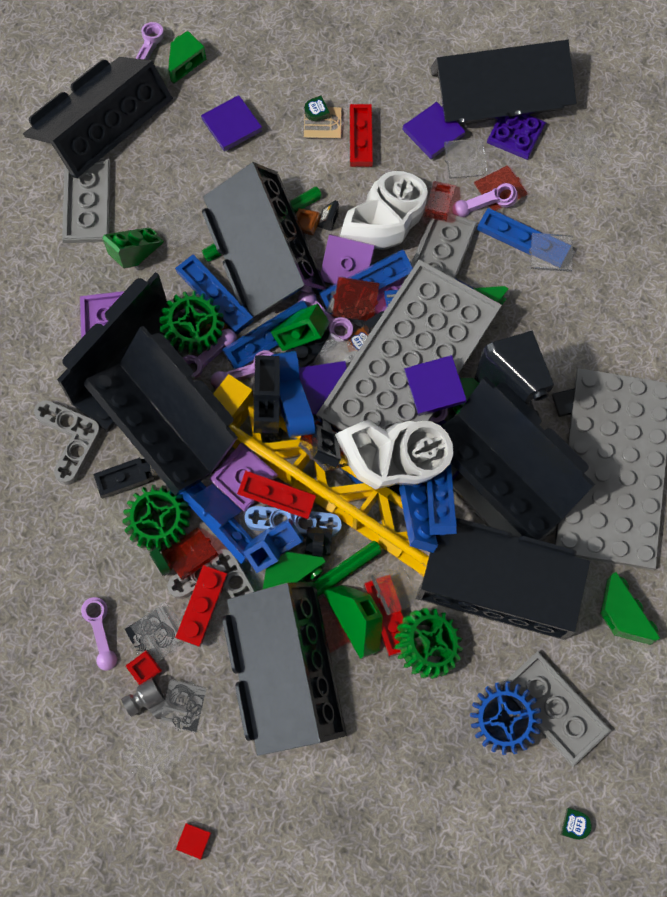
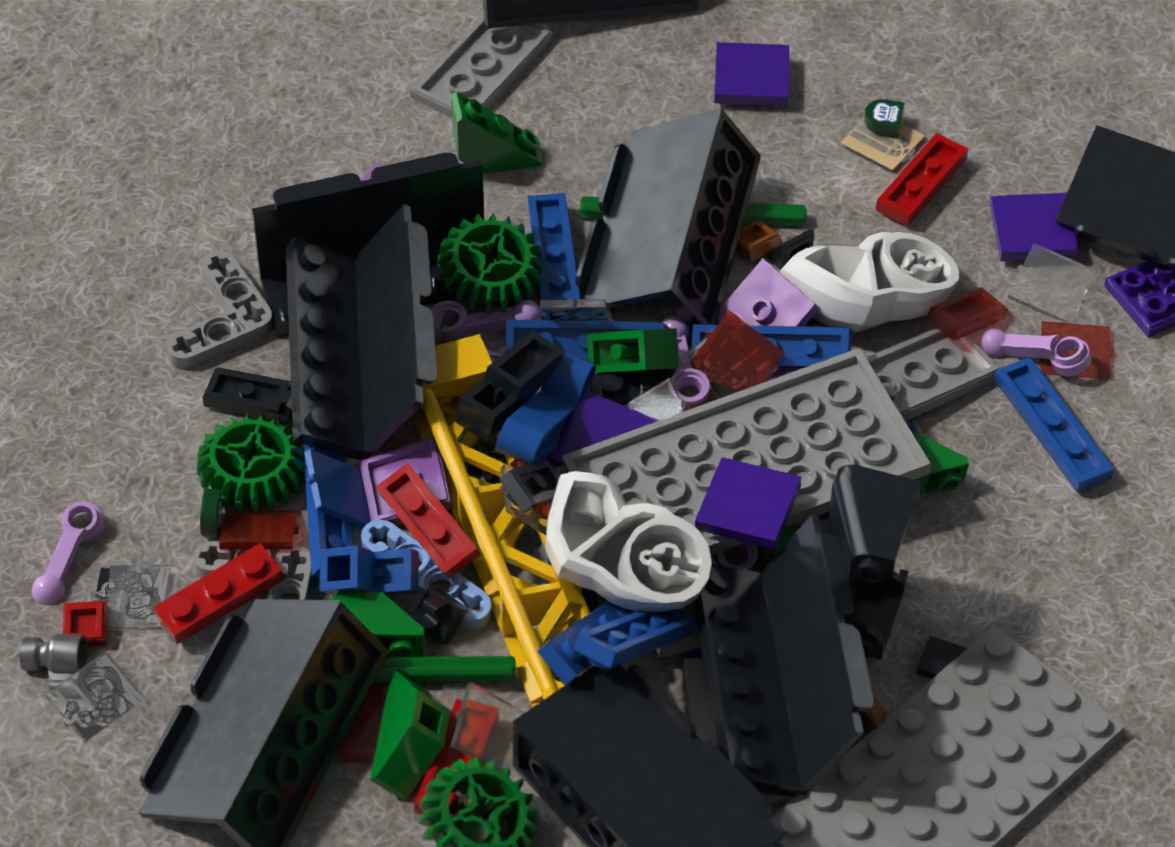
camera: 35 degrees right, 20 degrees down
clear piece [529,233,575,272] -> none

